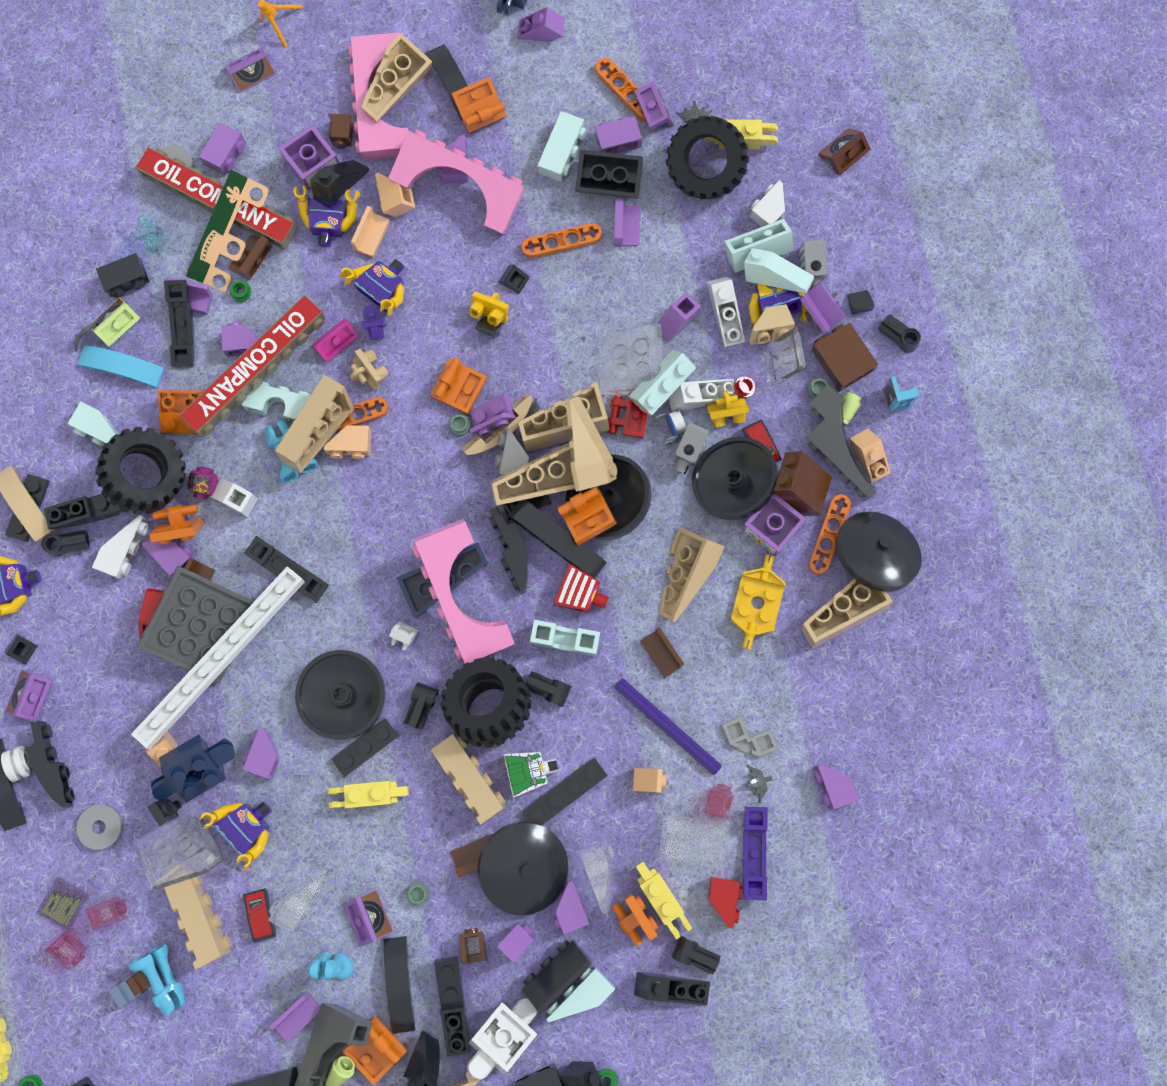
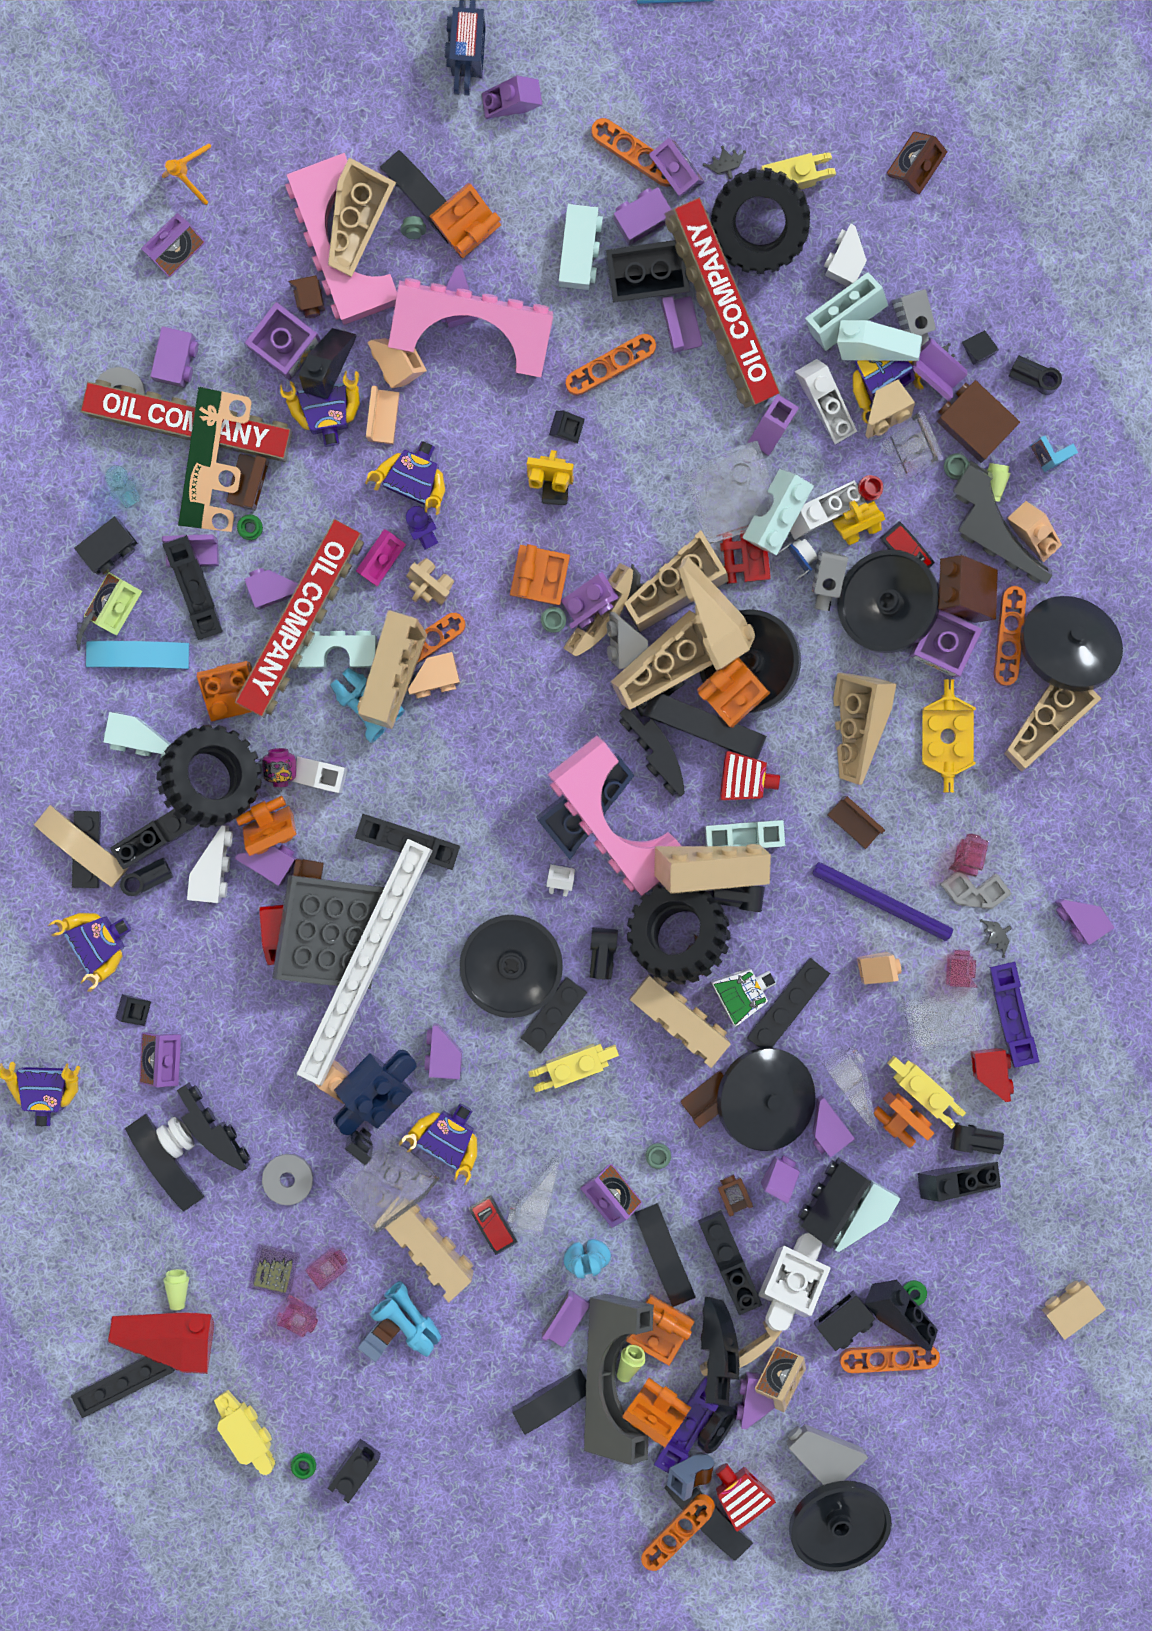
camera: 15 degrees left, 10 degrees up
none -> sand green plate [400,216,426,239]
none -> tan wedge [654,844,771,893]
none -> brick [664,197,780,408]
none -> clear pink window [949,834,989,877]

